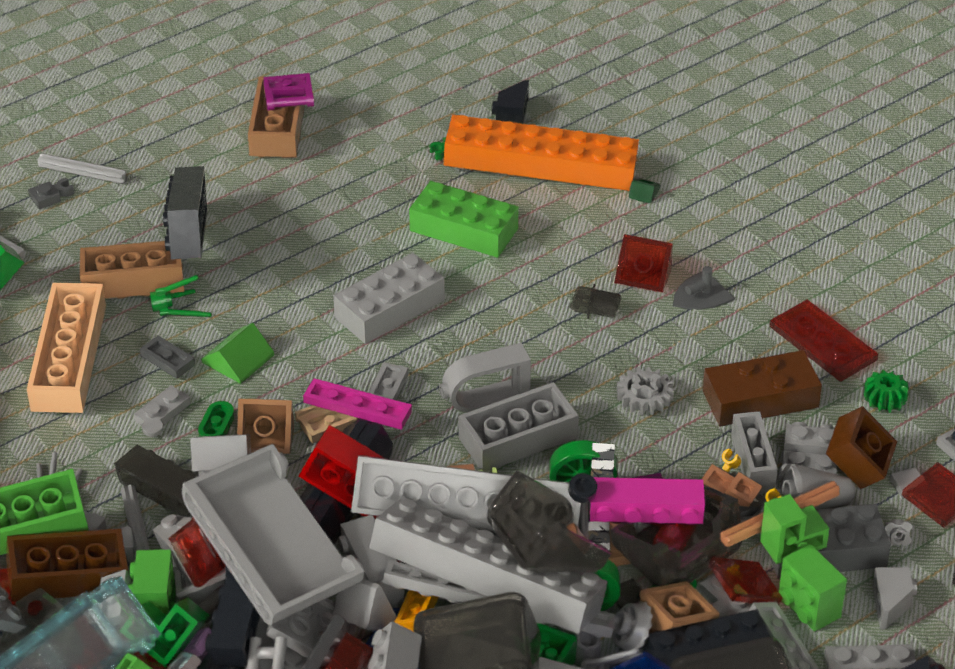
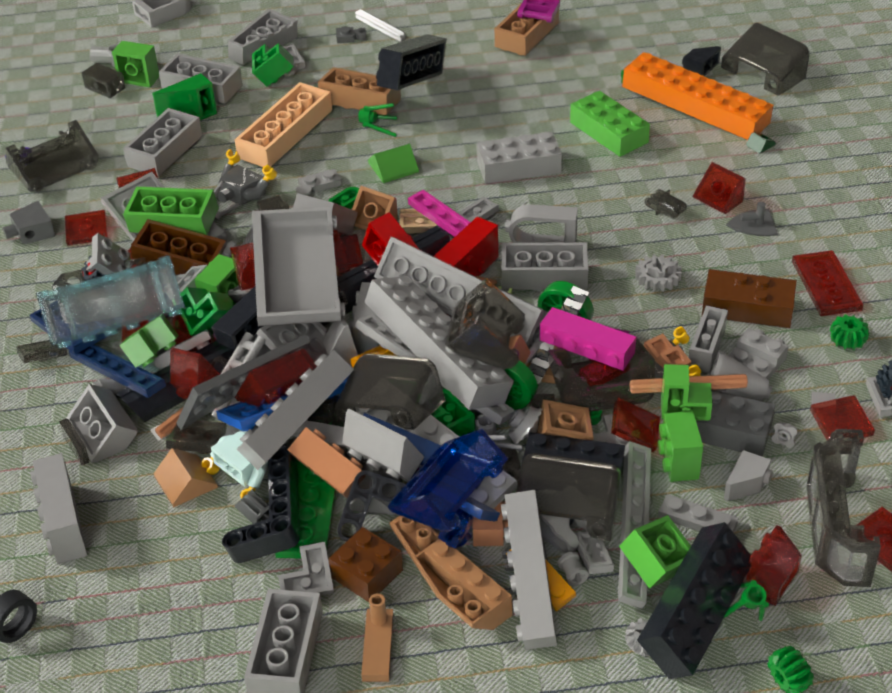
camera: 30 degrees right, 0 degrees up
dark grey plate [140,335,195,379] -> none
black tile [568,473,598,503] -> none
reddish brown brick [826,406,897,489] -> none
none -> dark grey torso [218,149,277,205]
none -> red brick [434,216,499,277]
none -> clear smoke windscreen [721,22,809,96]

